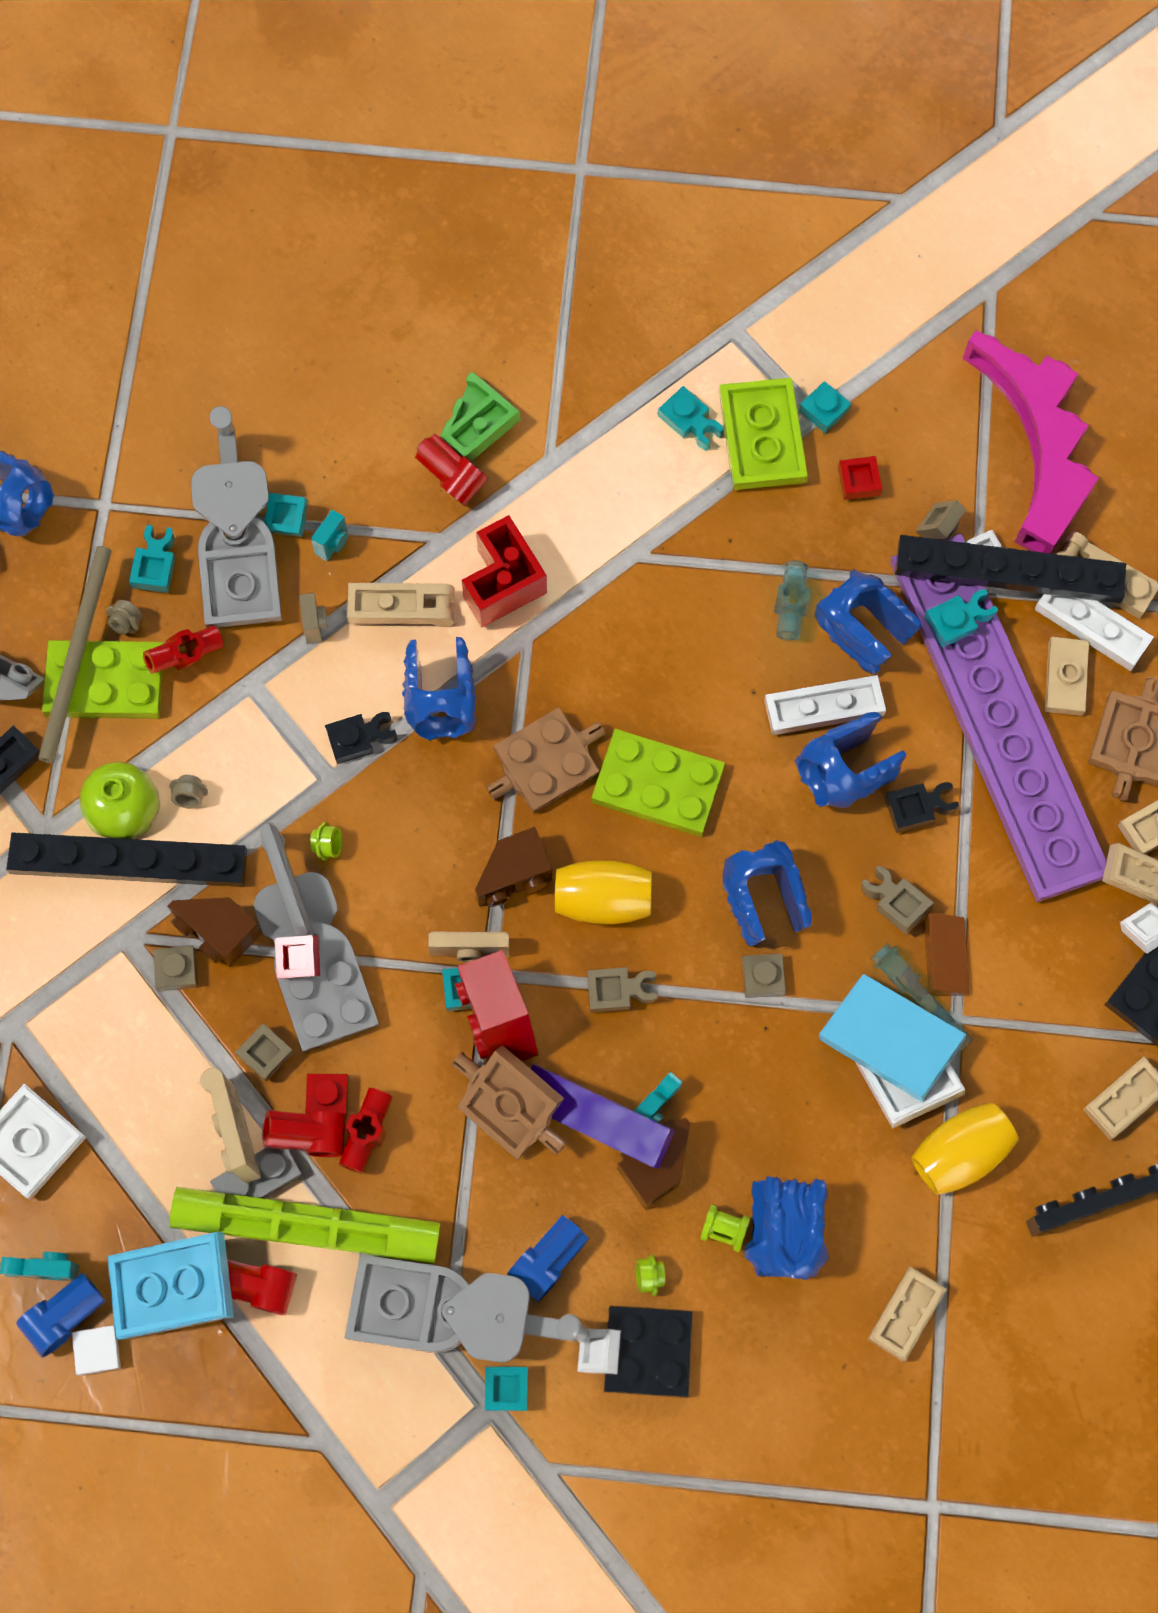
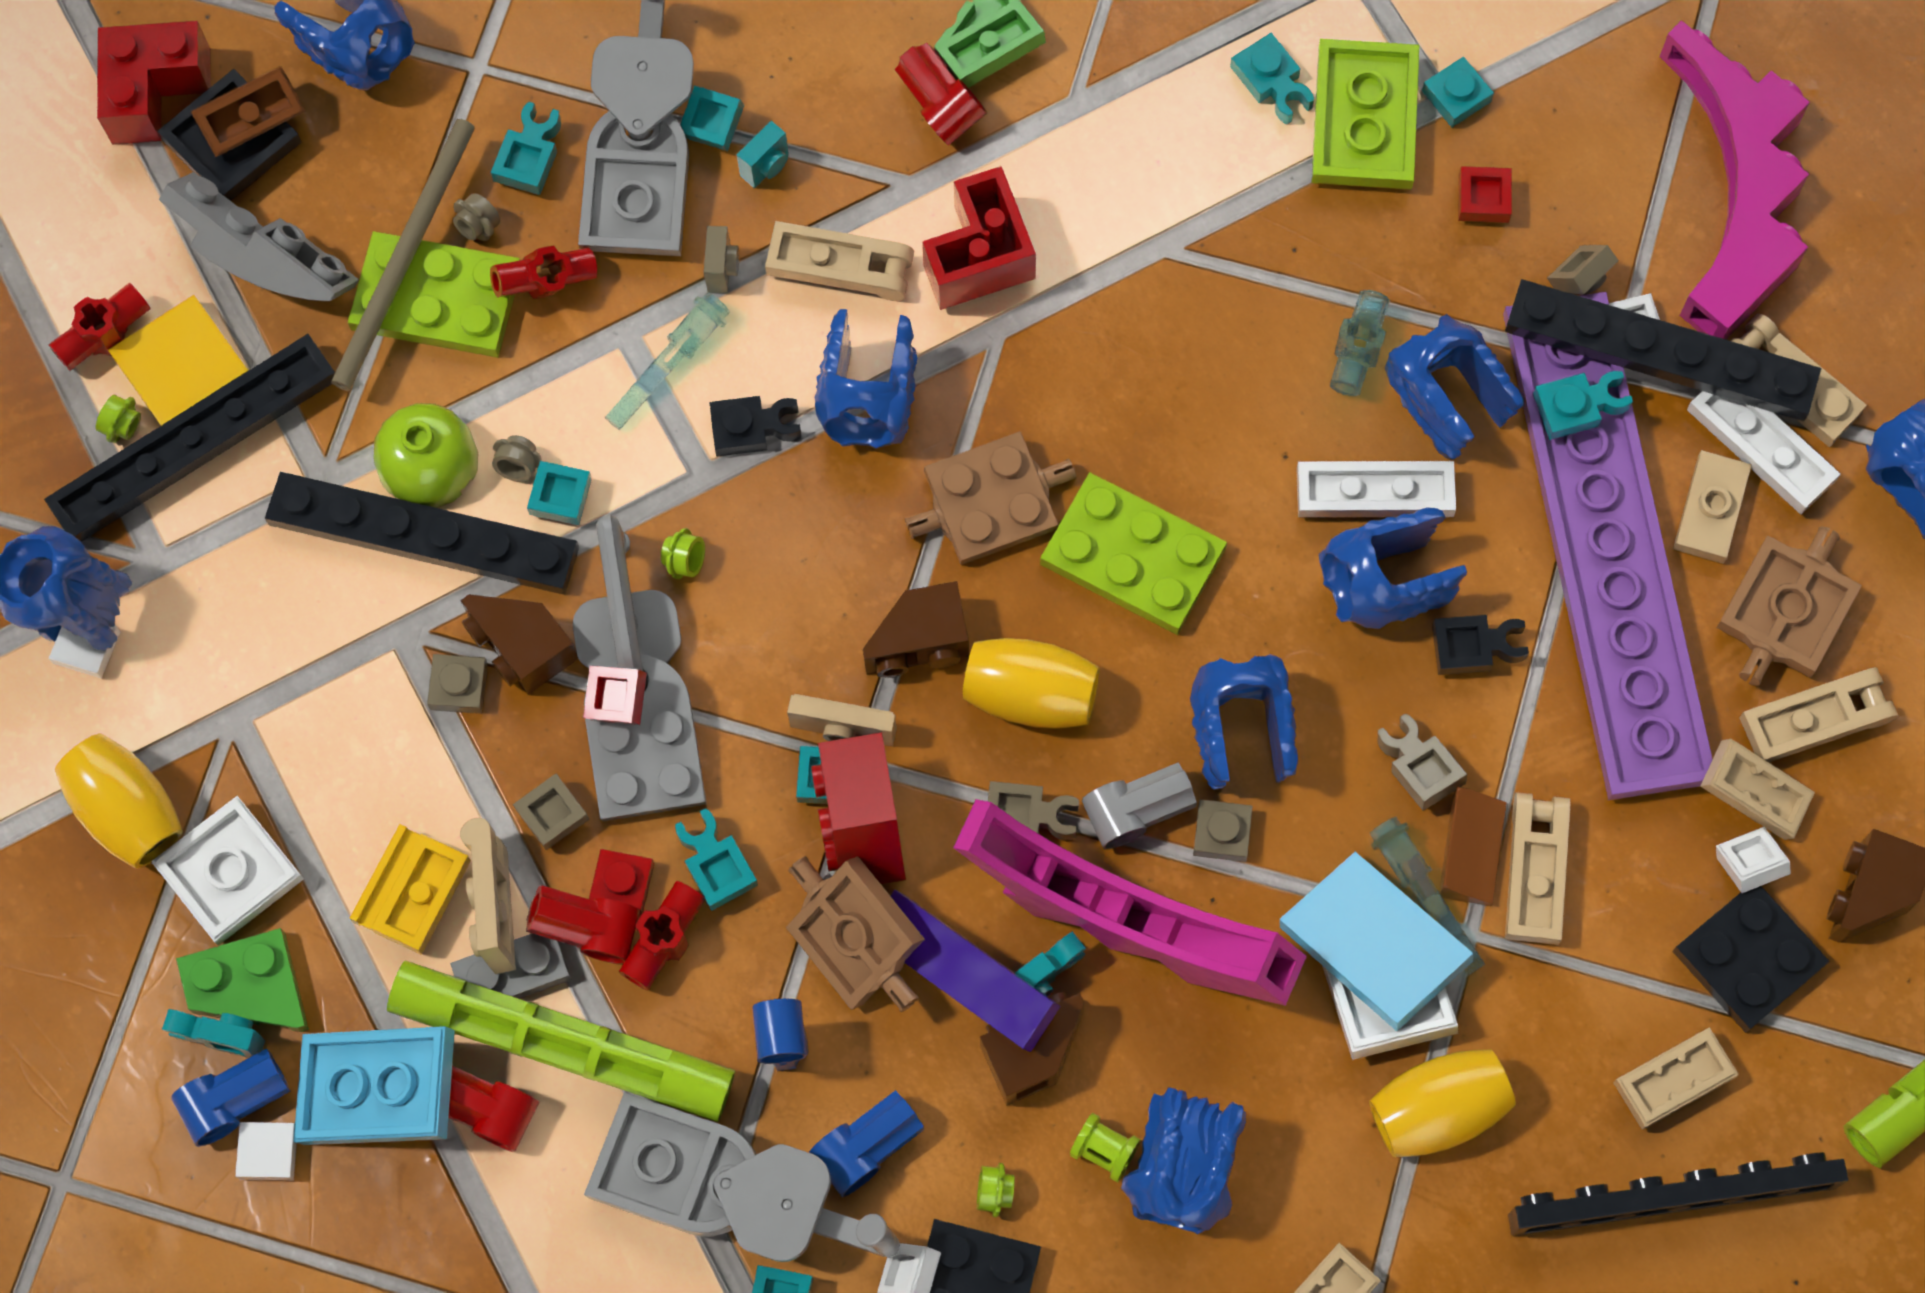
camera: 15 degrees right, 0 degrees up
none -> bright green wing [176,928,309,1032]
none -> yellow plate [350,824,471,955]
none -> teal plate [527,461,592,526]
none -> clear light blue pin [605,292,730,430]
none -> teal plate [675,808,758,911]
none -> blue piece [752,998,808,1071]
none -> dark pink arch [953,799,1307,1006]
none -> light grey piece [1081,762,1197,850]
none -> tan plate [1505,793,1570,945]

